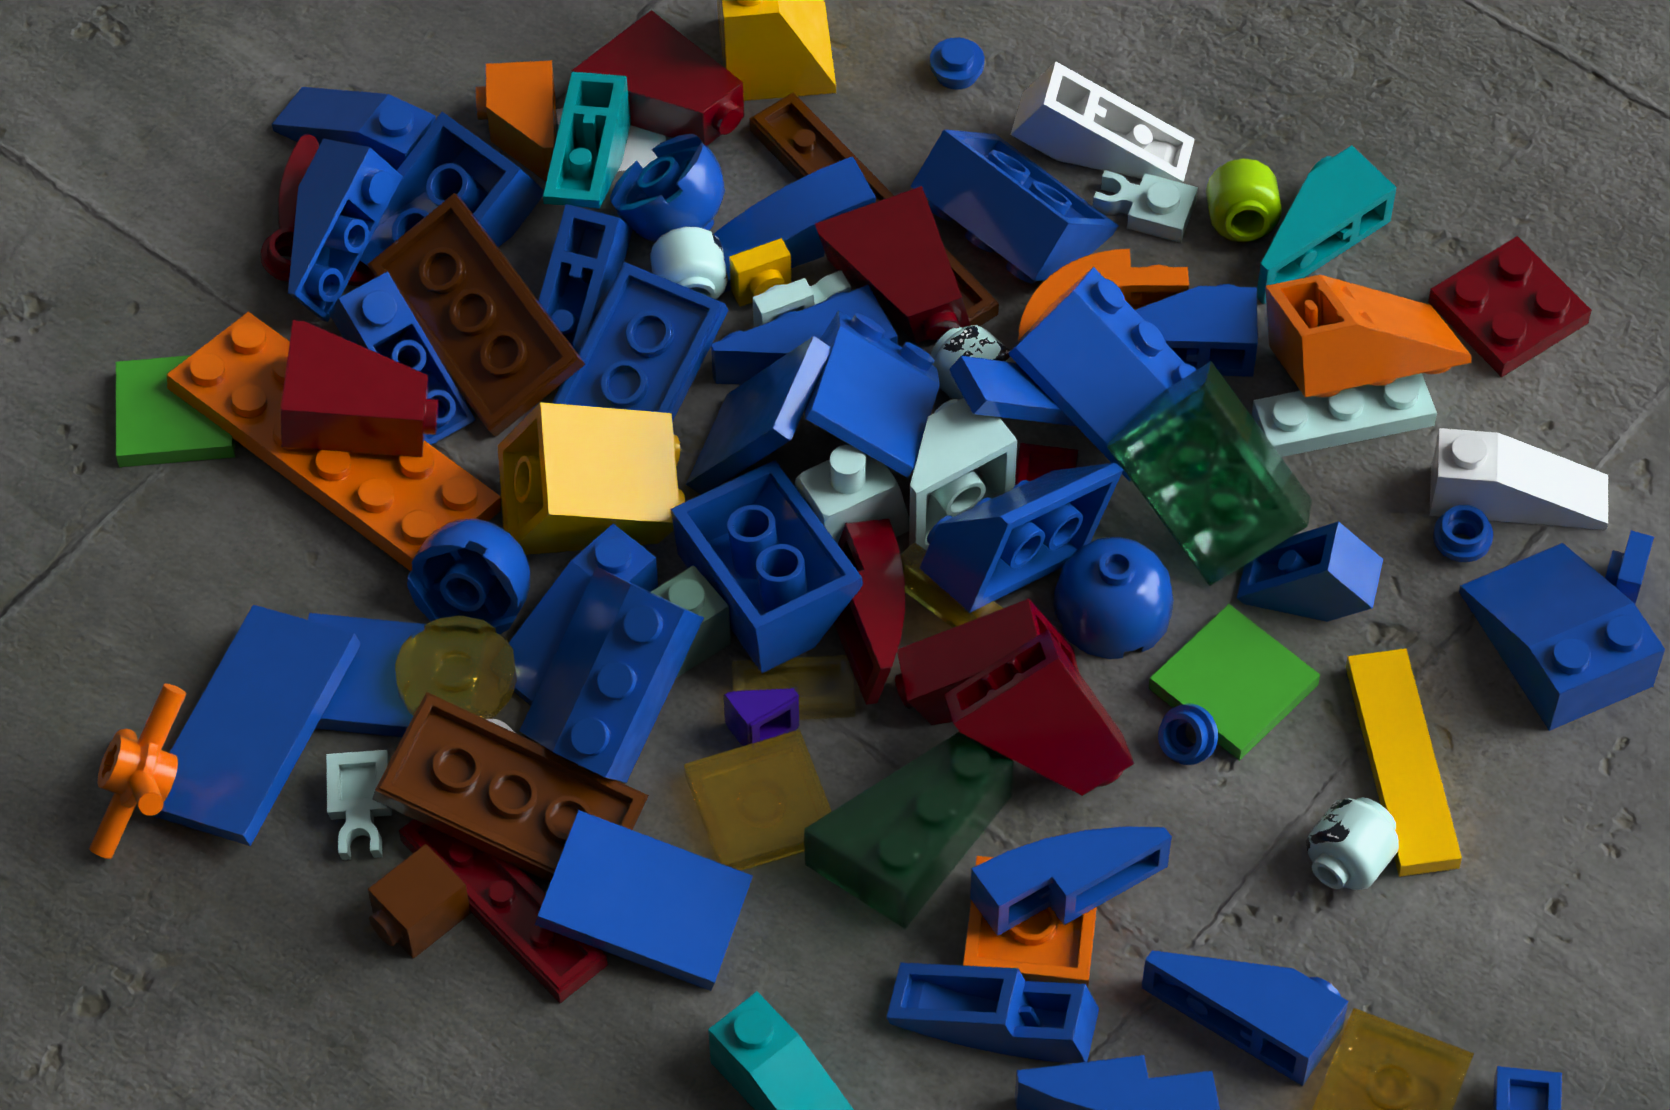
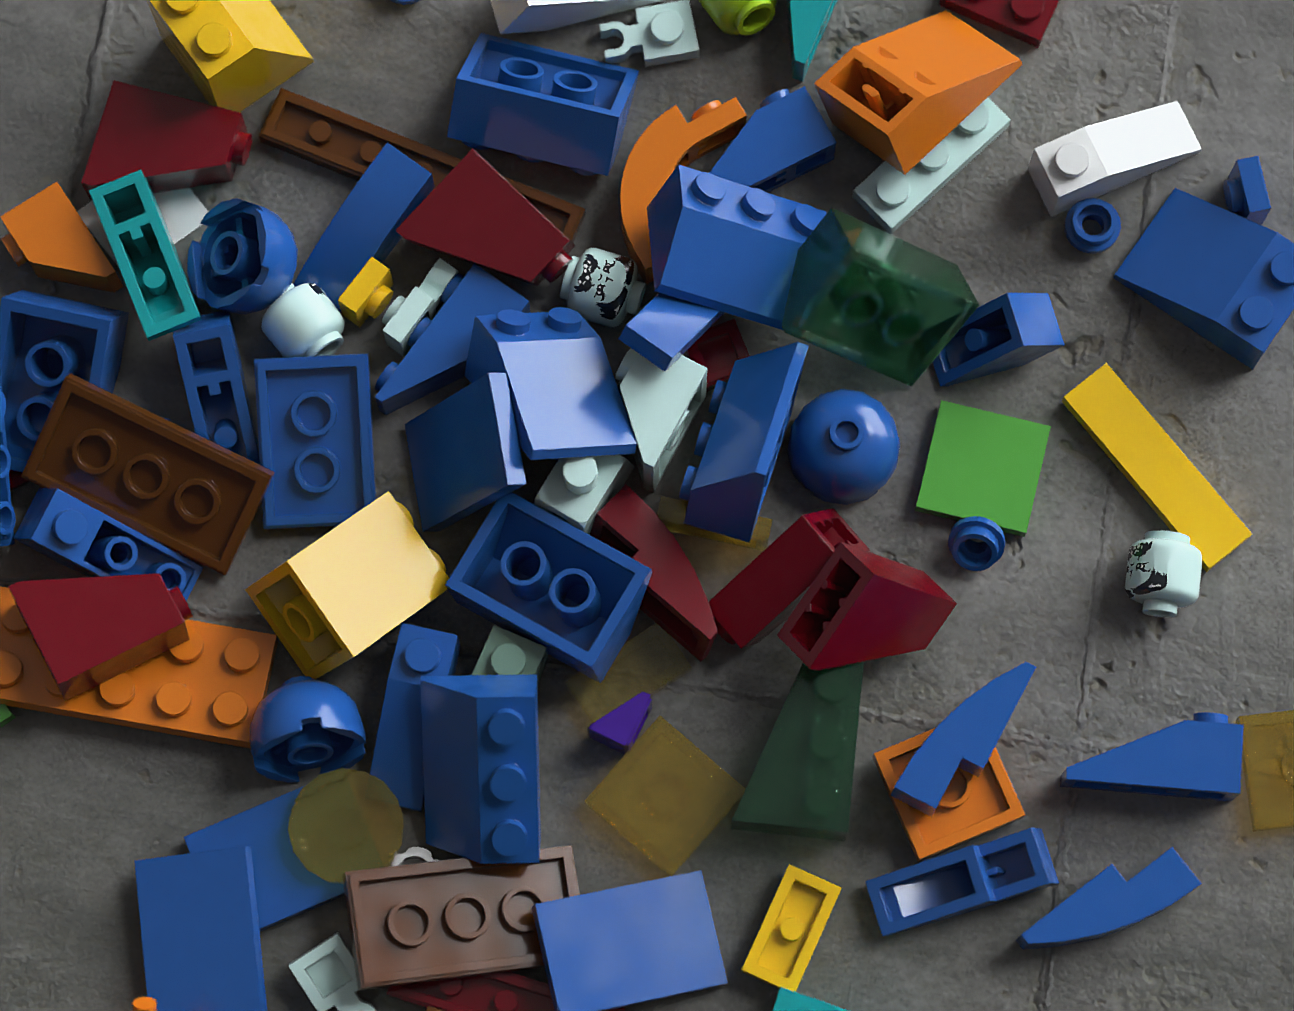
camera: 30 degrees left, 20 degrees up
none -> yellow plate [741,864,842,992]

